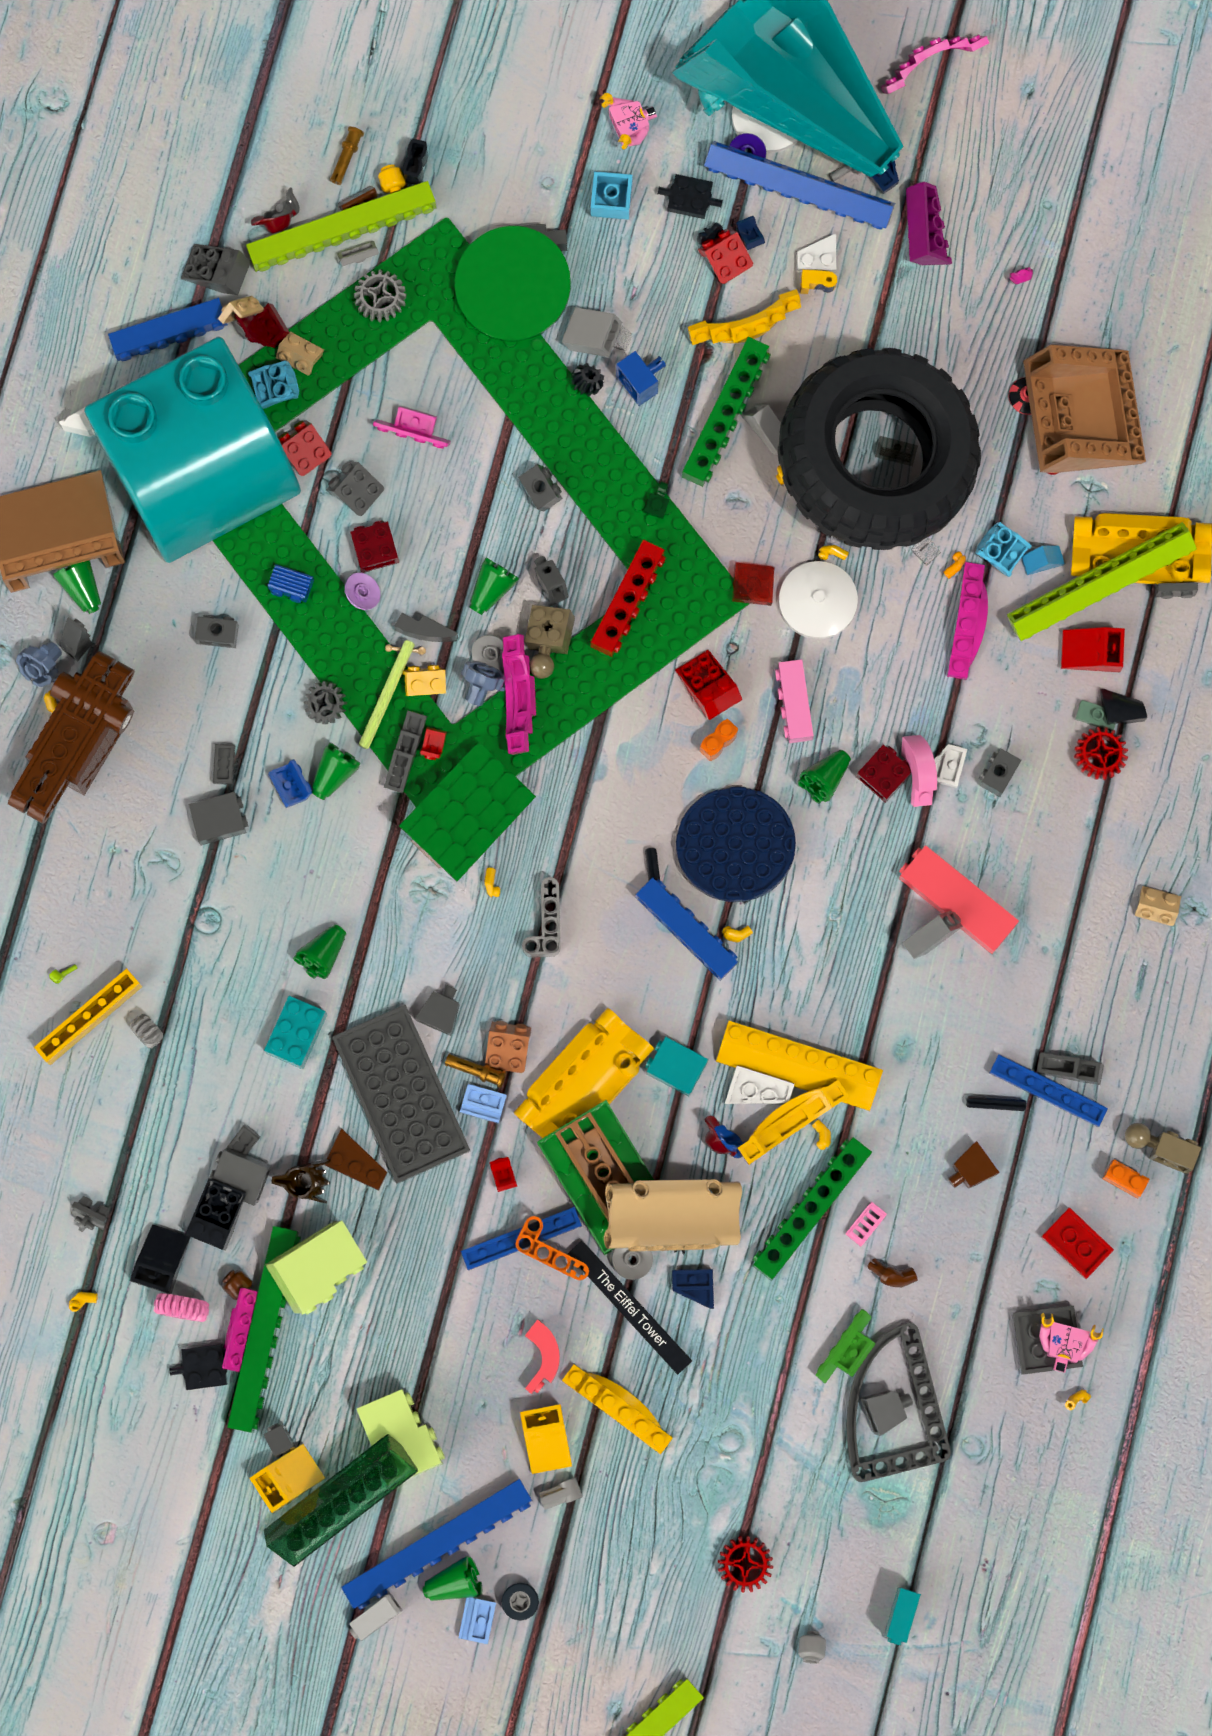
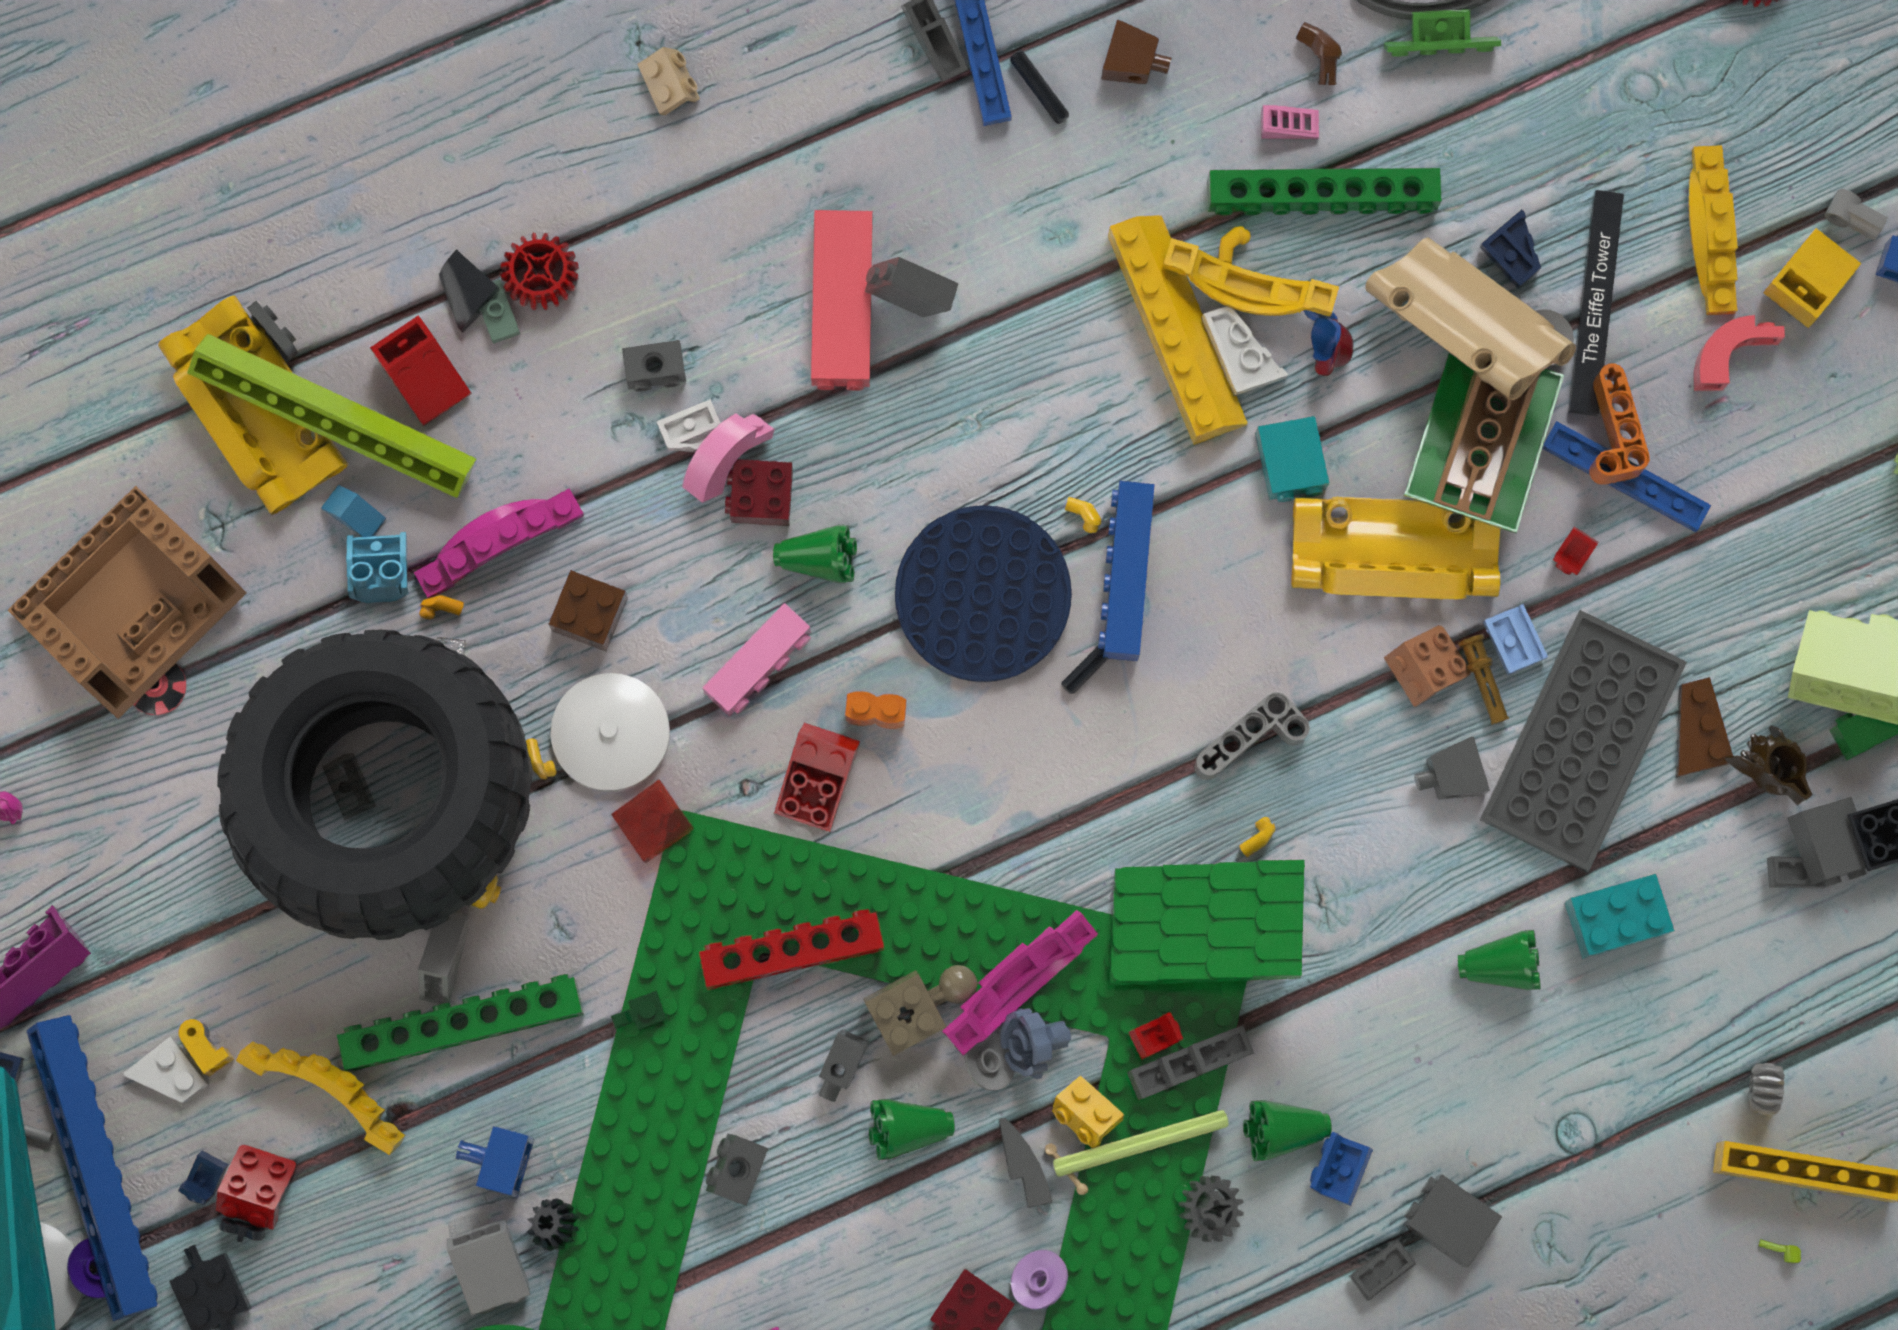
camera: 135 degrees left, 0 degrees up
none -> reddish brown brick [548,570,628,652]

